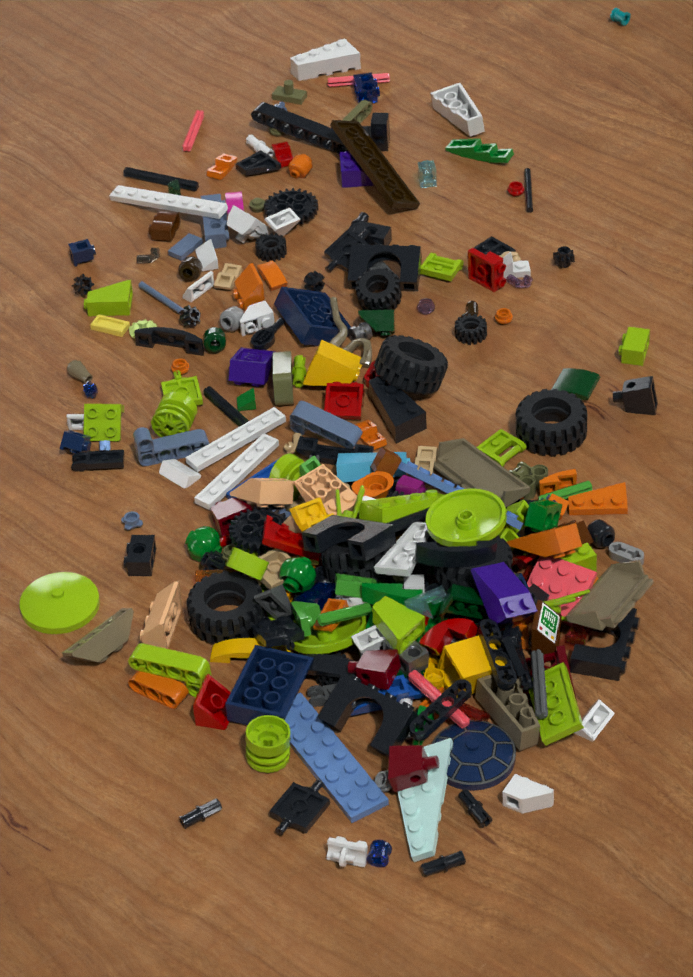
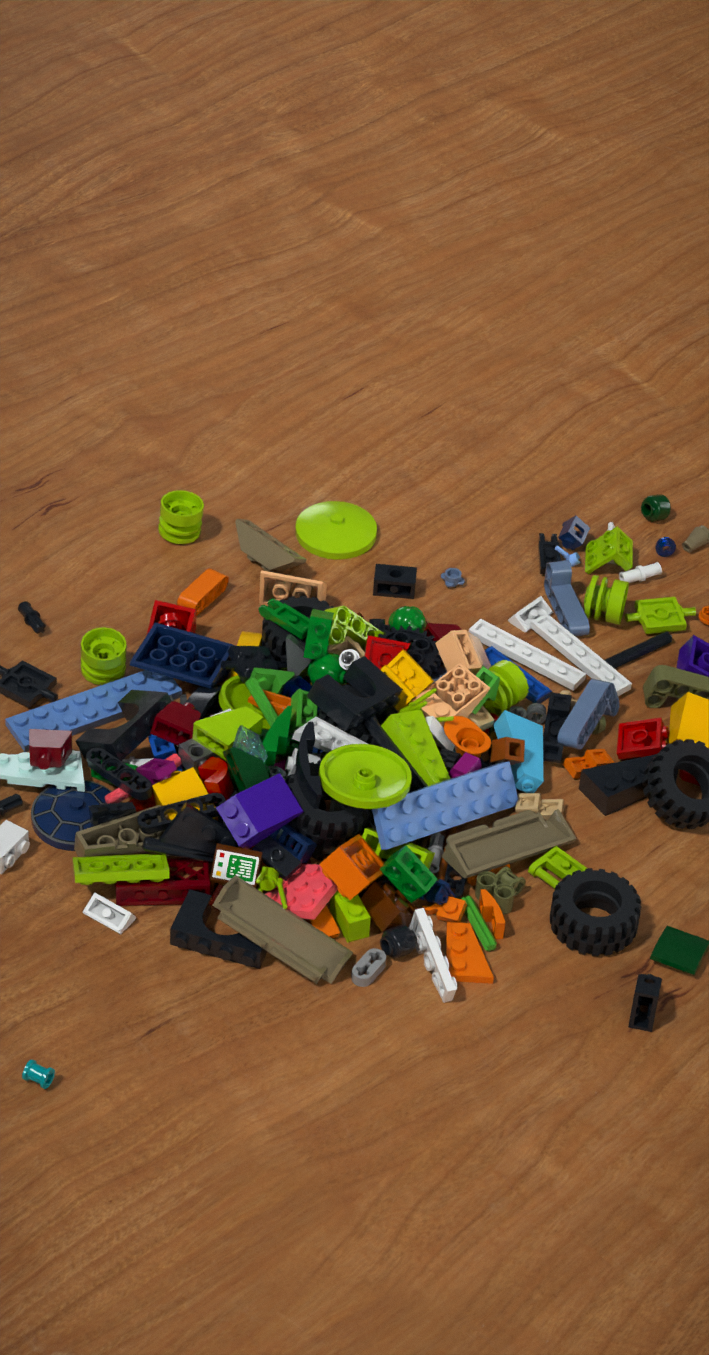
camera: 85 degrees right, 0 degrees up
lime beam [128,643,212,698] -> none
green slope [237,388,256,411] -> none
dark grey axle [531,649,548,720] -> none
none -> black wing [89,802,136,827]
none -> magenta slope [136,758,177,785]
none -> lime wheel [158,490,204,544]
none -> red plate [158,613,180,628]
none -> green hinge [258,598,310,639]
none -> green brick [303,609,334,660]
none -> white cone [339,649,360,670]
none -> white wing [409,908,458,1003]
none -> white pin [619,562,662,583]
none -> dark green head [641,494,671,521]

